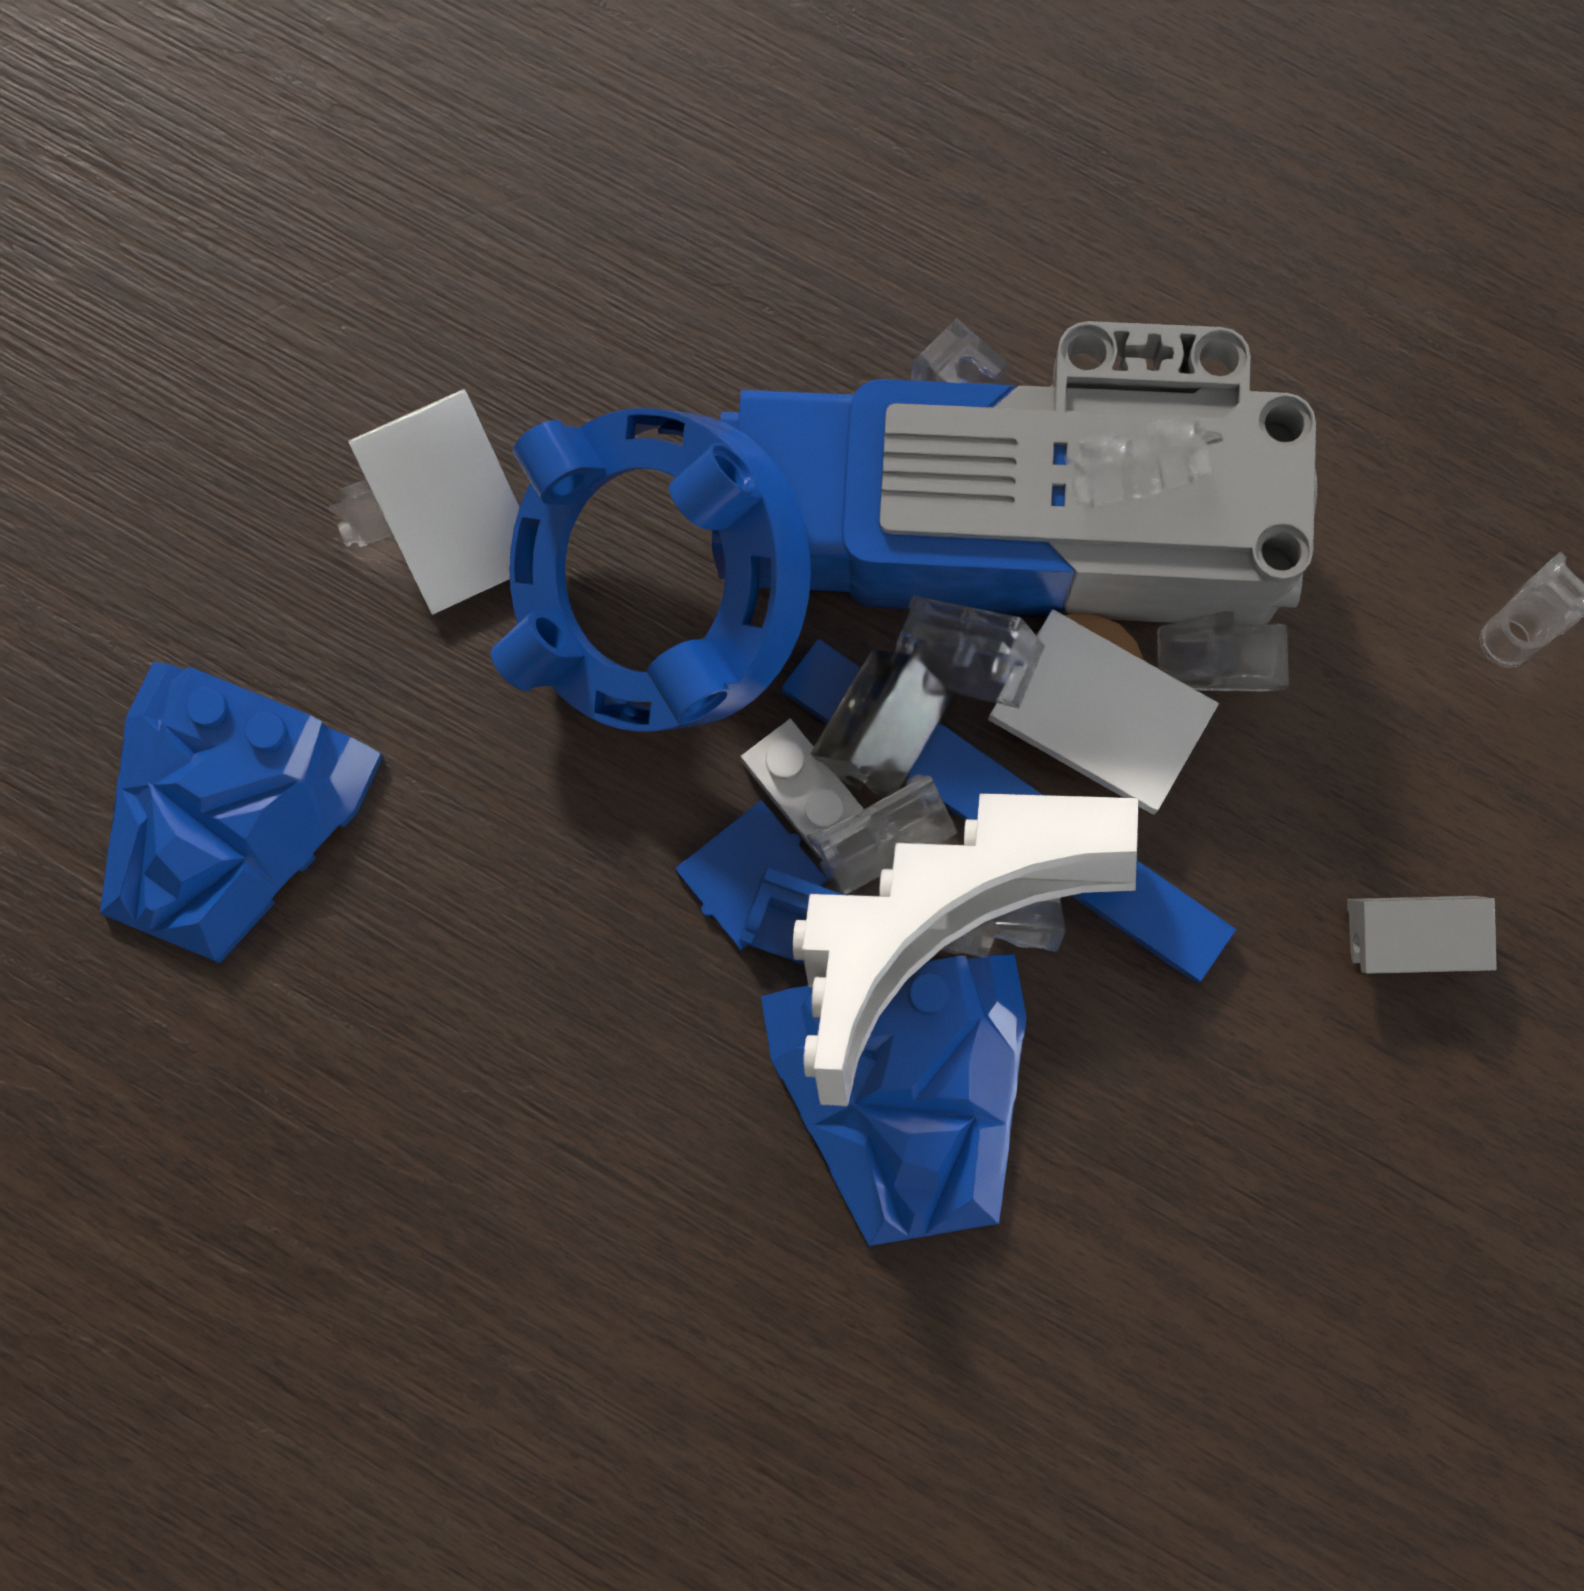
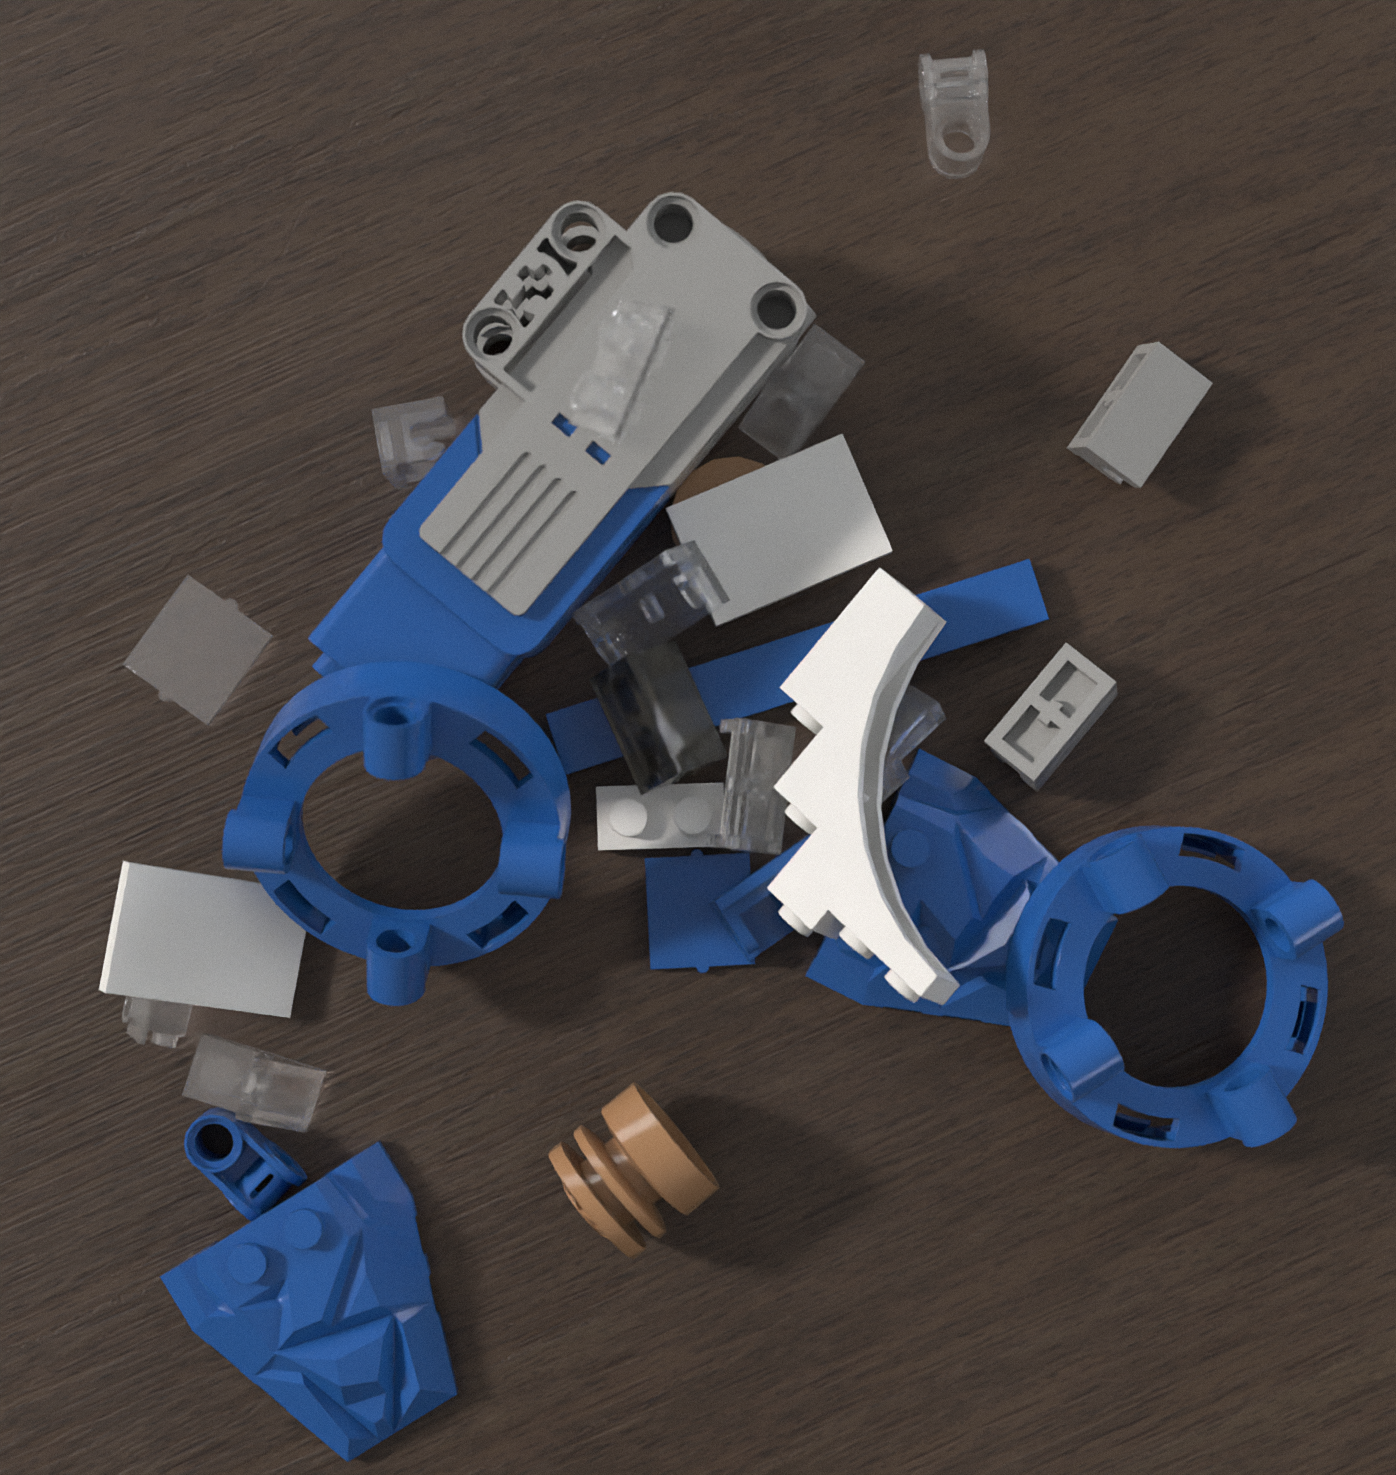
camera: 55 degrees left, 10 degrees up
none -> clear piece [123,574,274,725]
none -> clear slope [182,1032,327,1132]
none -> blue piece [184,1106,308,1221]
none -> medium nougat wheel [548,1082,720,1259]
none -> light grey hinge [984,643,1118,792]
none -> blue piece [1005,825,1344,1148]

